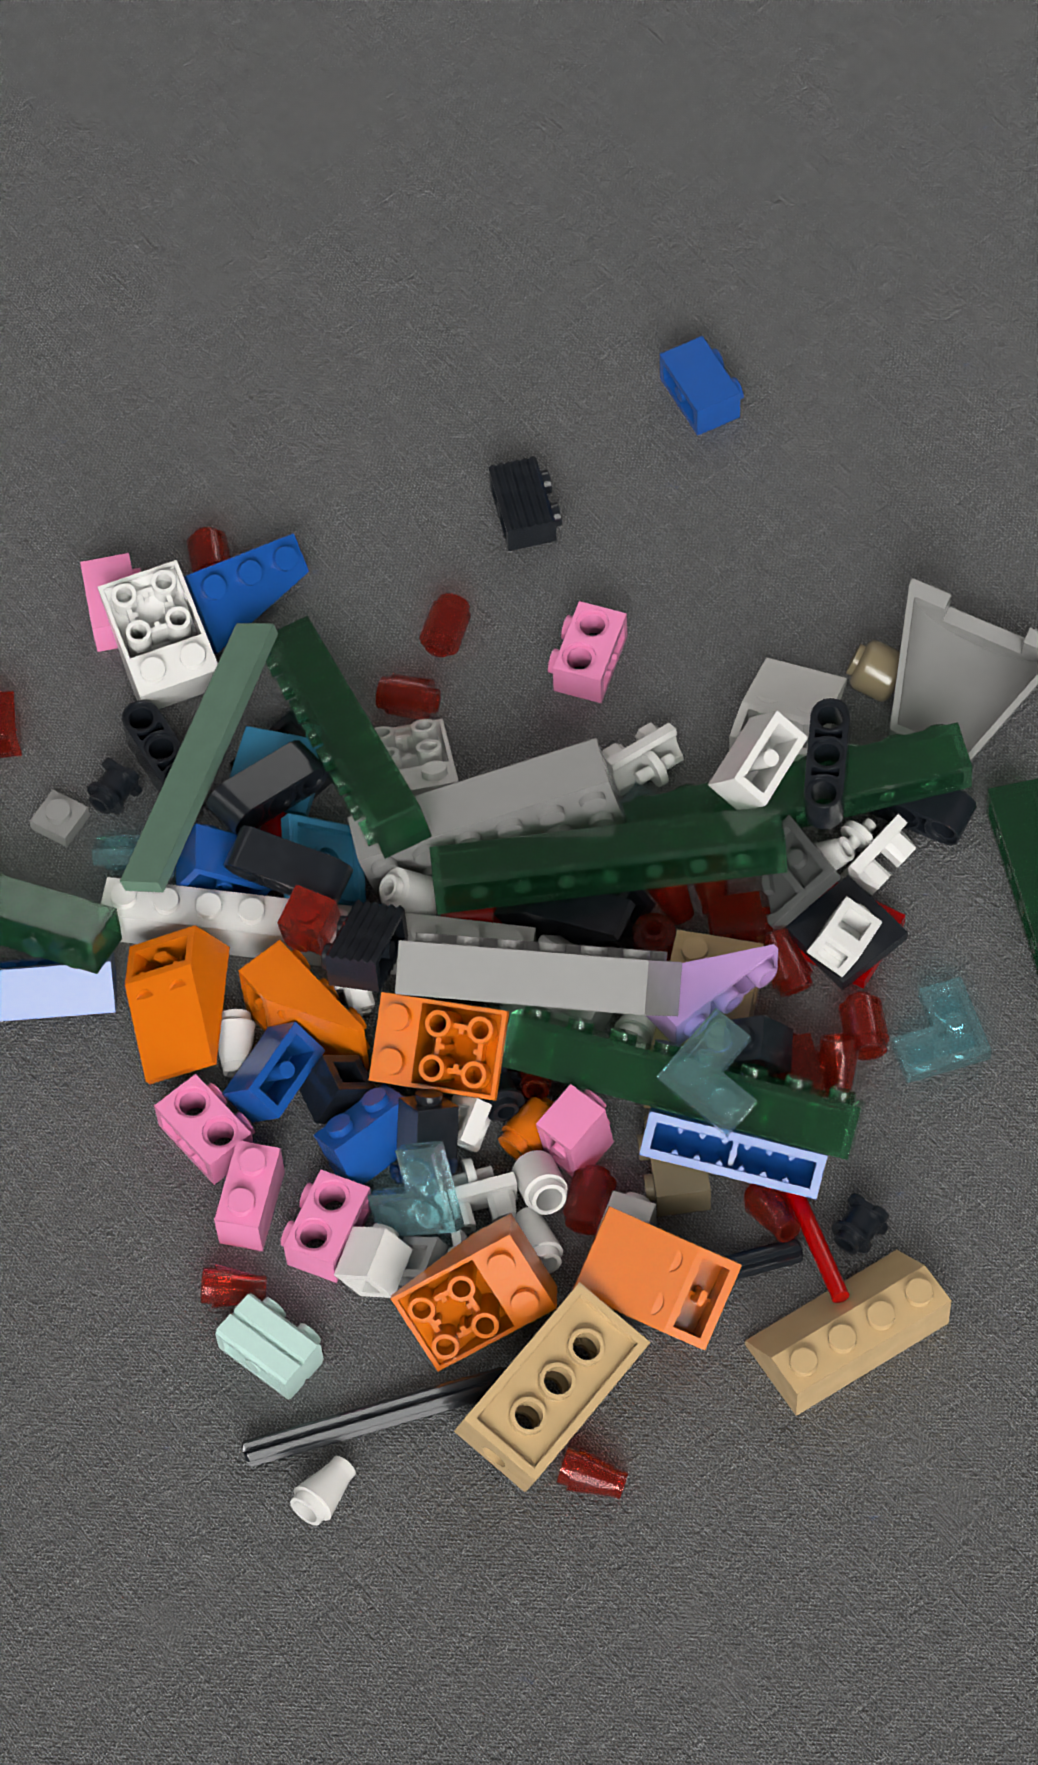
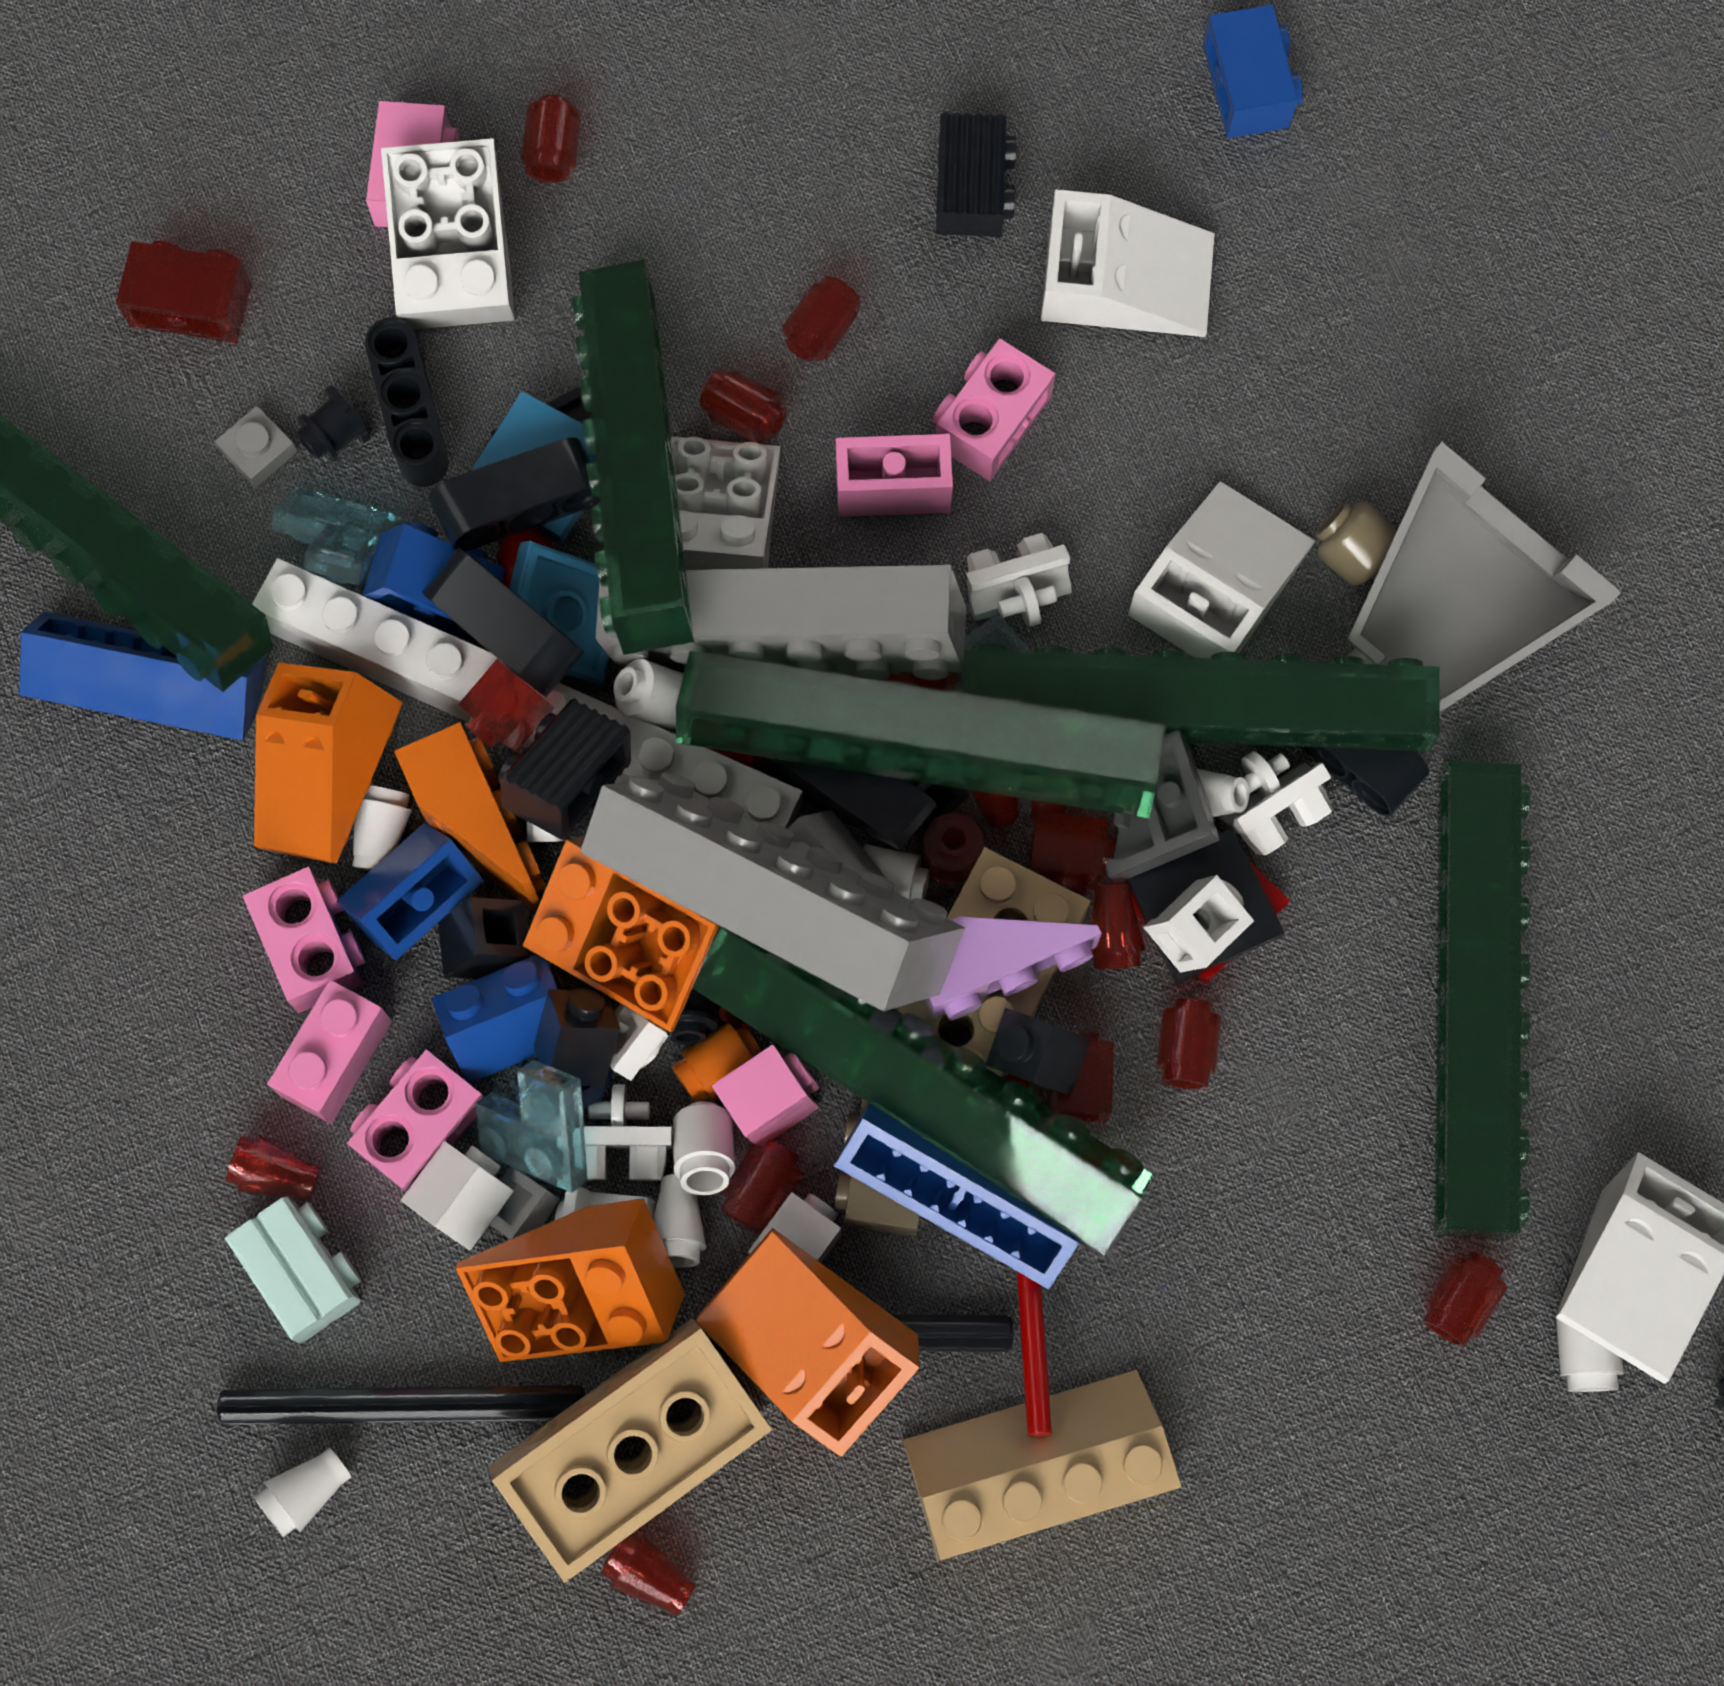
camera: 10 degrees right, 15 degrees up
sand green tile [120,623,278,892] -> none
blue wing [184,533,309,654] -> none
clear light blue plate [657,1008,757,1137] -> none
white brick [708,710,808,812] -> none
clear red cone [743,1184,801,1242] -> none
black beam [804,698,851,829] -> none
clear red cone [815,1033,860,1101] -> none
black brick [831,1193,889,1254] -> none
clear light blue plate [892,976,992,1084] -> none
none -> bright pink brick [836,434,953,517]
none -> white slope [1041,189,1215,337]

